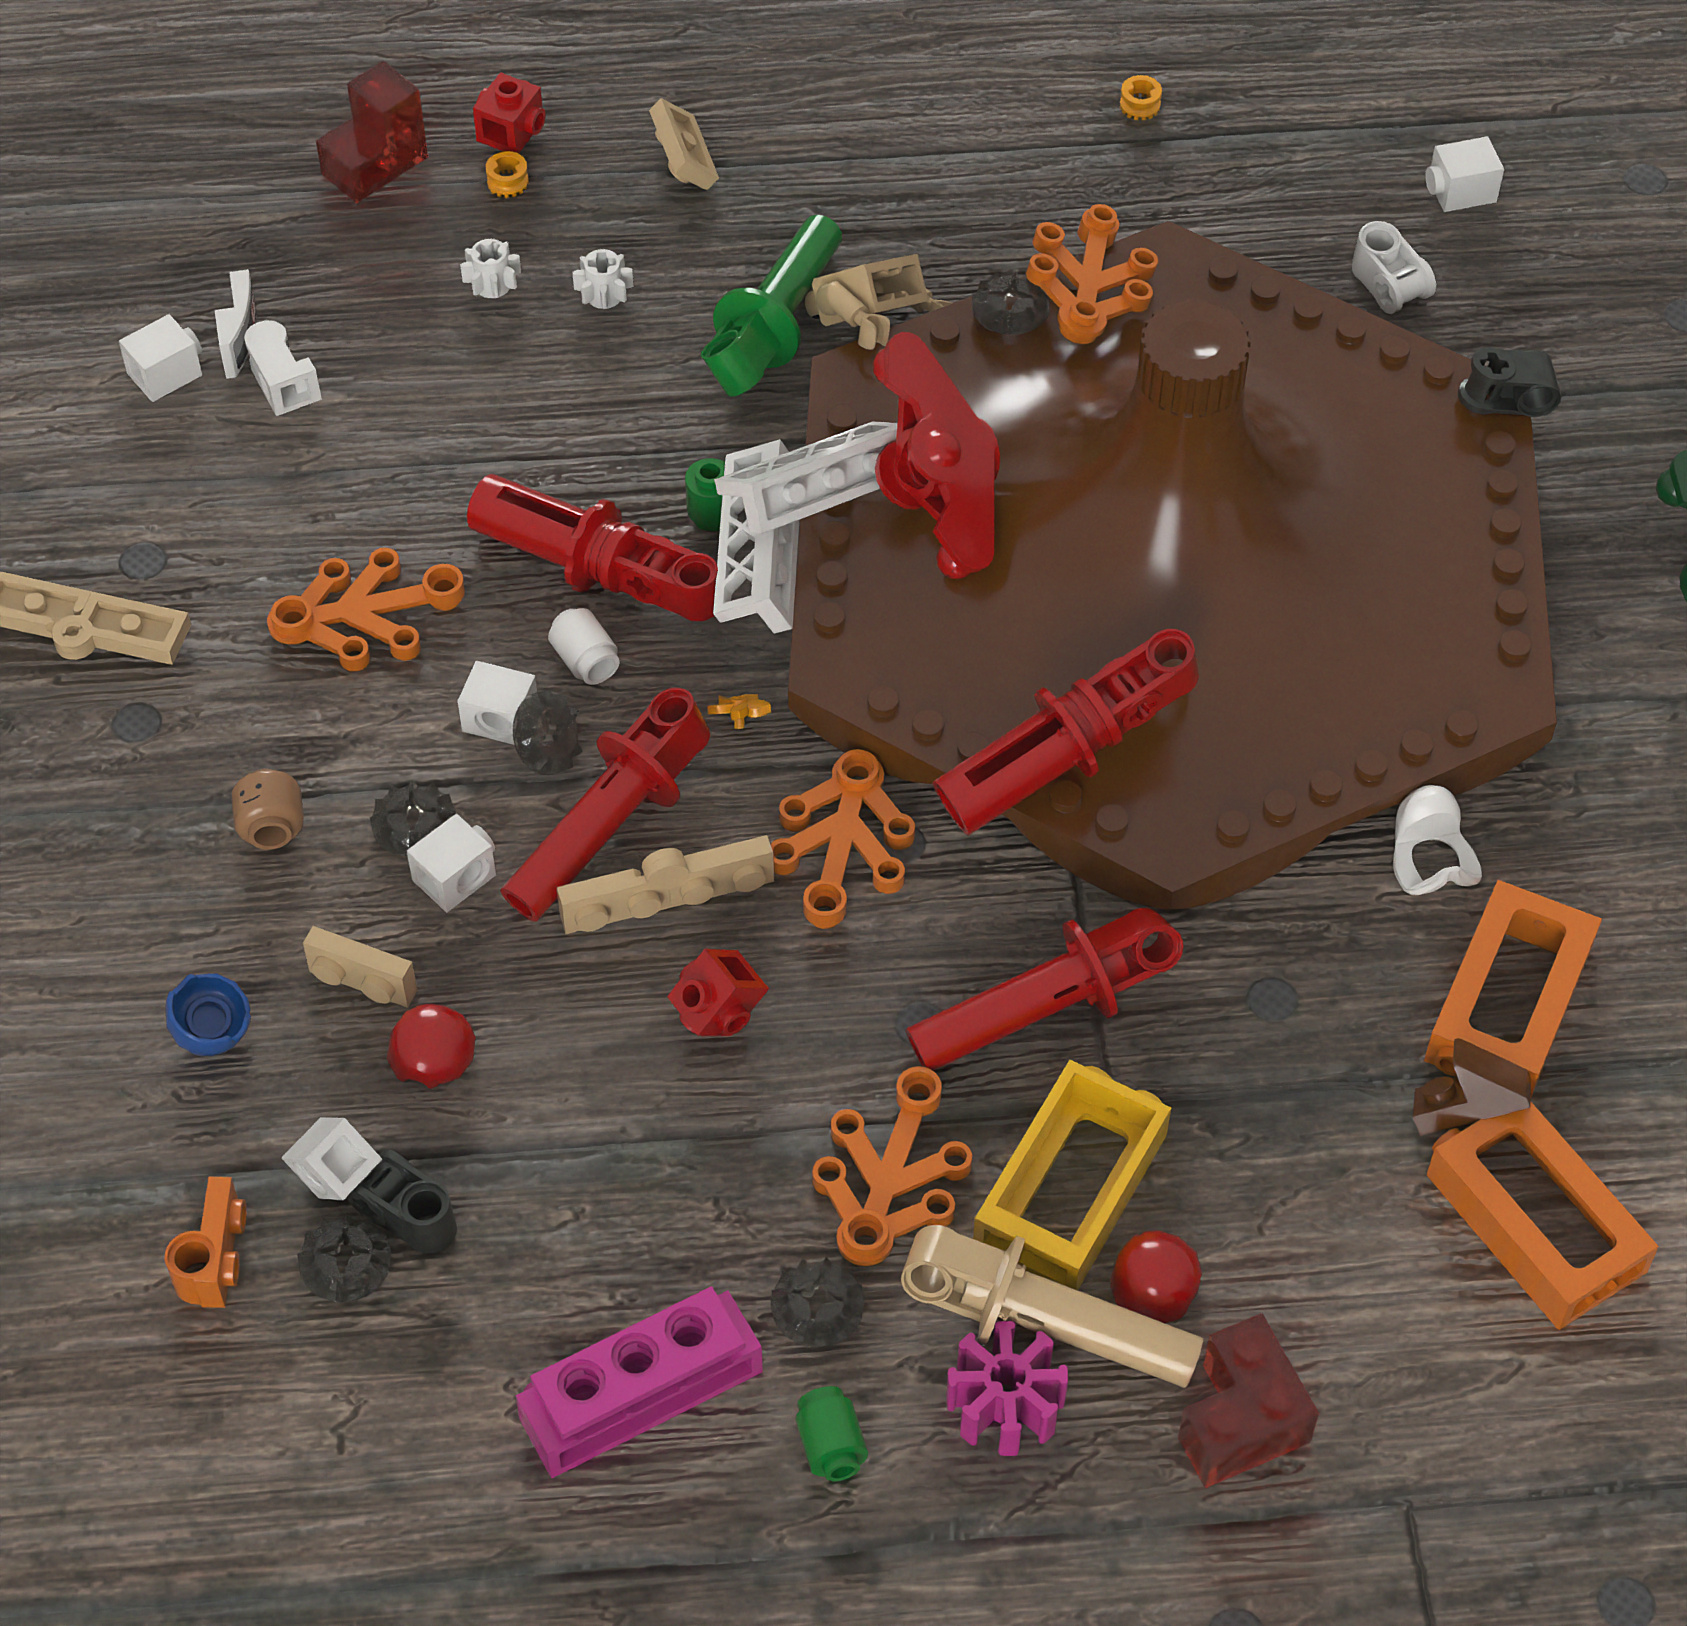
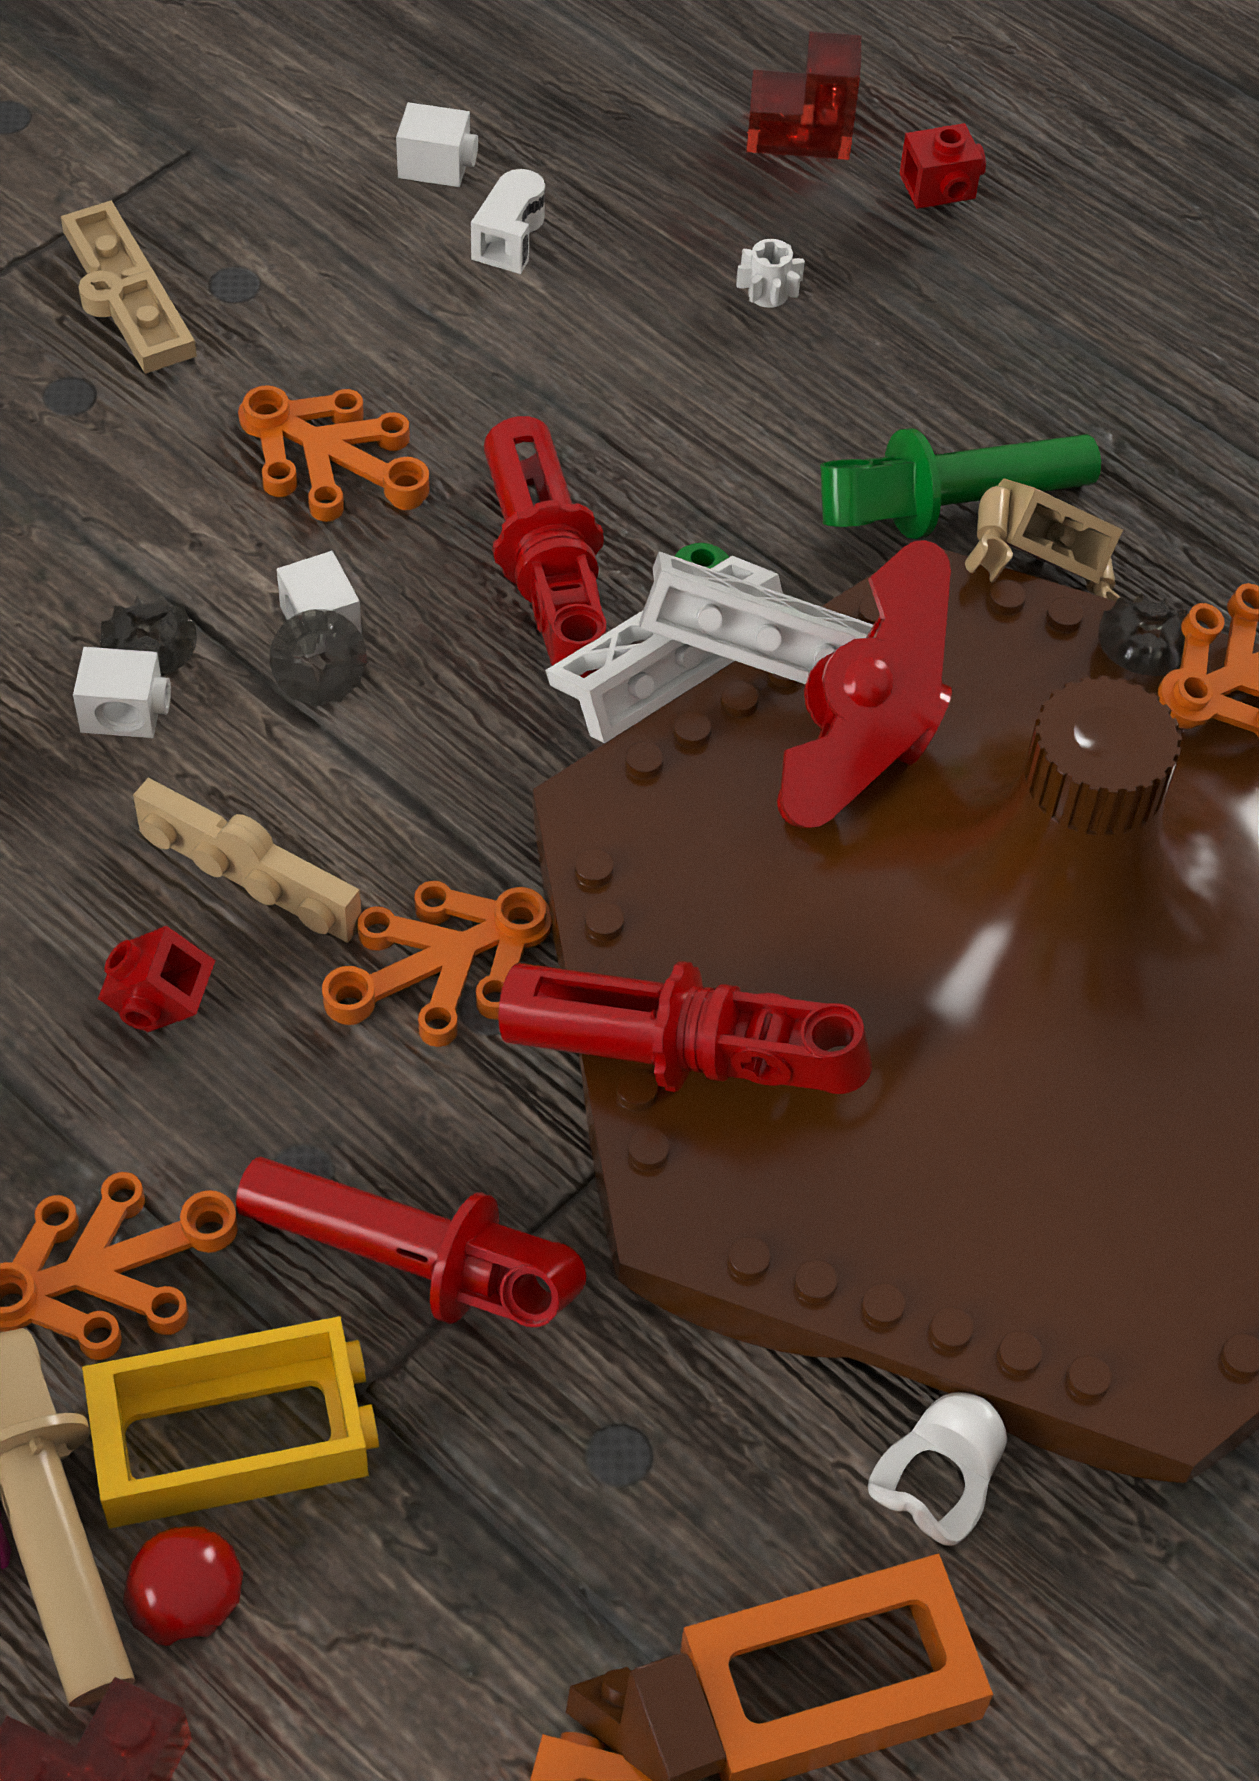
camera: 45 degrees right, 0 degrees up
white slope [215,269,256,379] -> none
medium nougat head [232,769,304,850] -> none
light orange bush [486,151,529,198] -> none
red piece [500,688,710,922] -> none
white brick [548,608,620,685] -> none
white gear [573,249,633,309] -> none
tan plate [649,98,719,190] -> none
light orange plant [707,694,771,729] -> none

